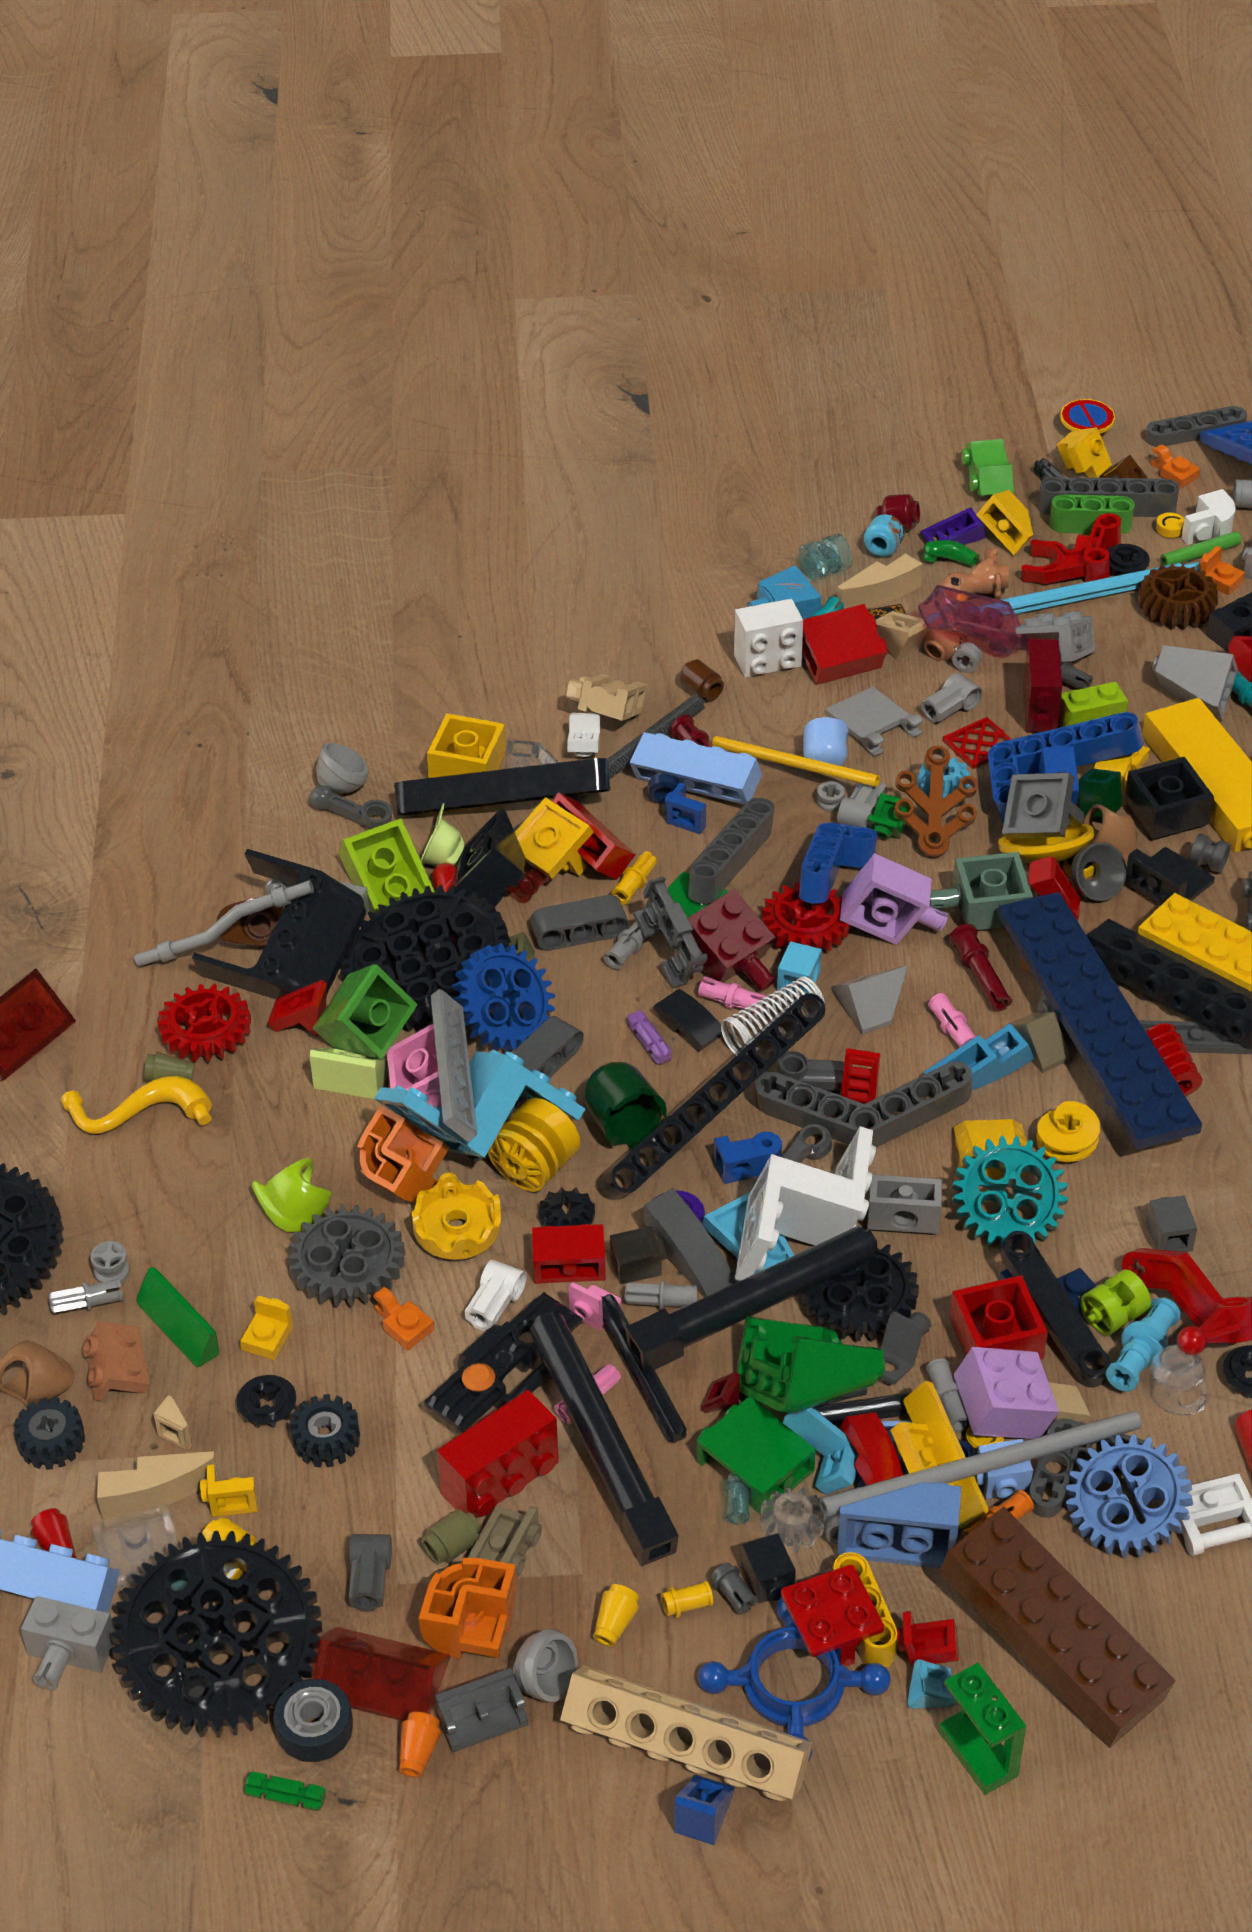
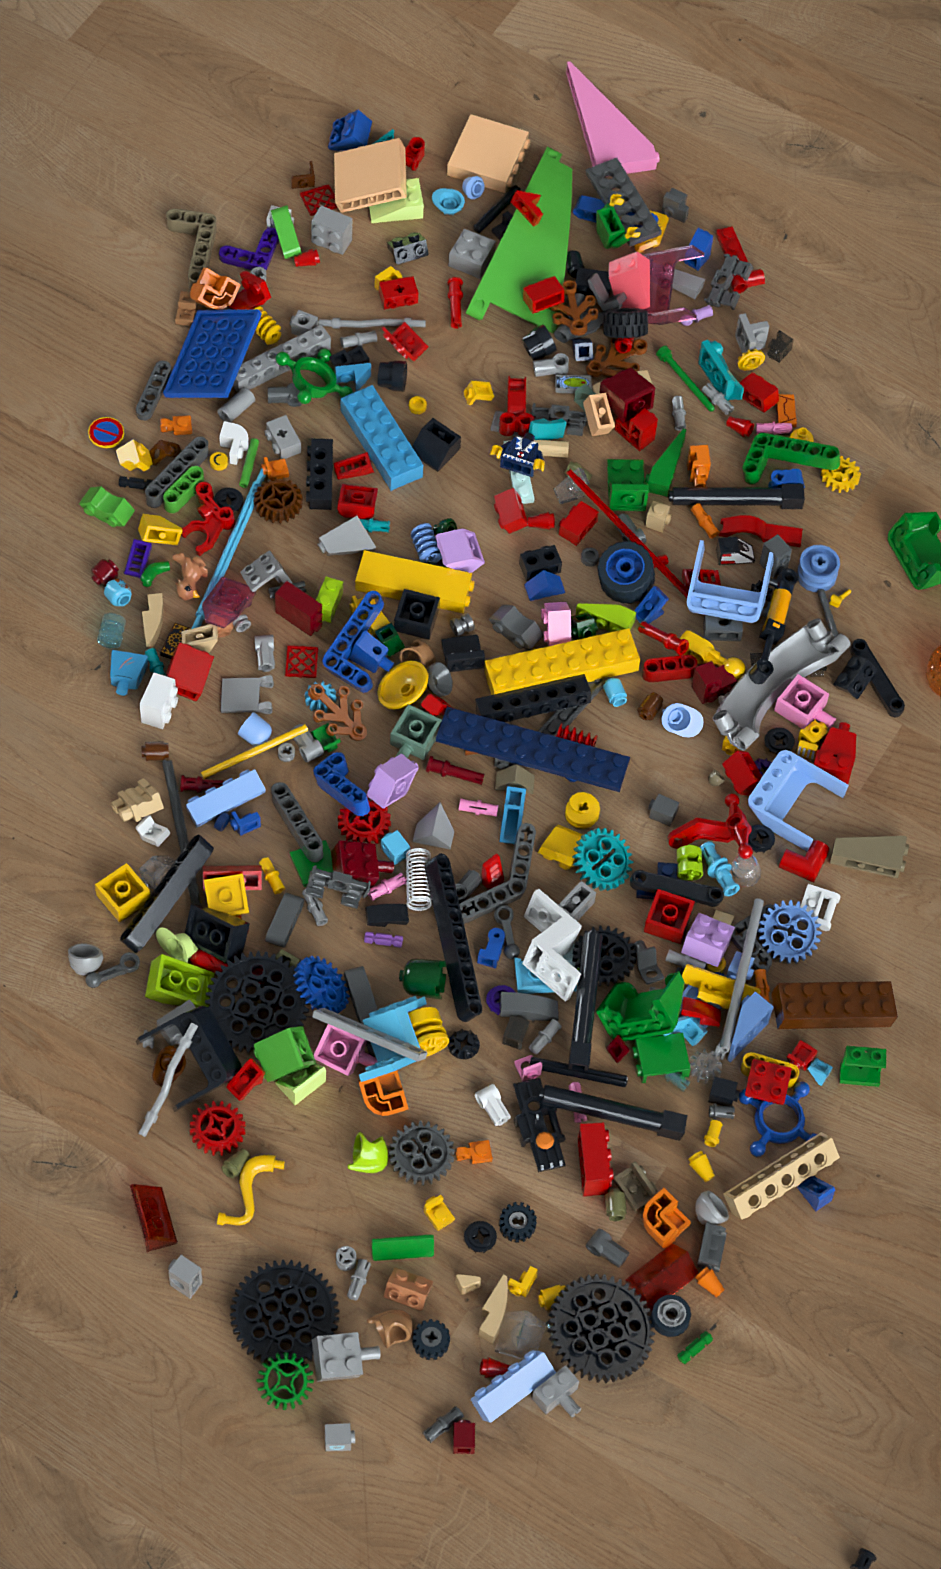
camera: 60 degrees left, 15 degrees up
yellow plate [411,1172,501,1260] -> none
red brick [532,1224,606,1284] -> none
dark grey bracket [1002,773,1084,838] -> none

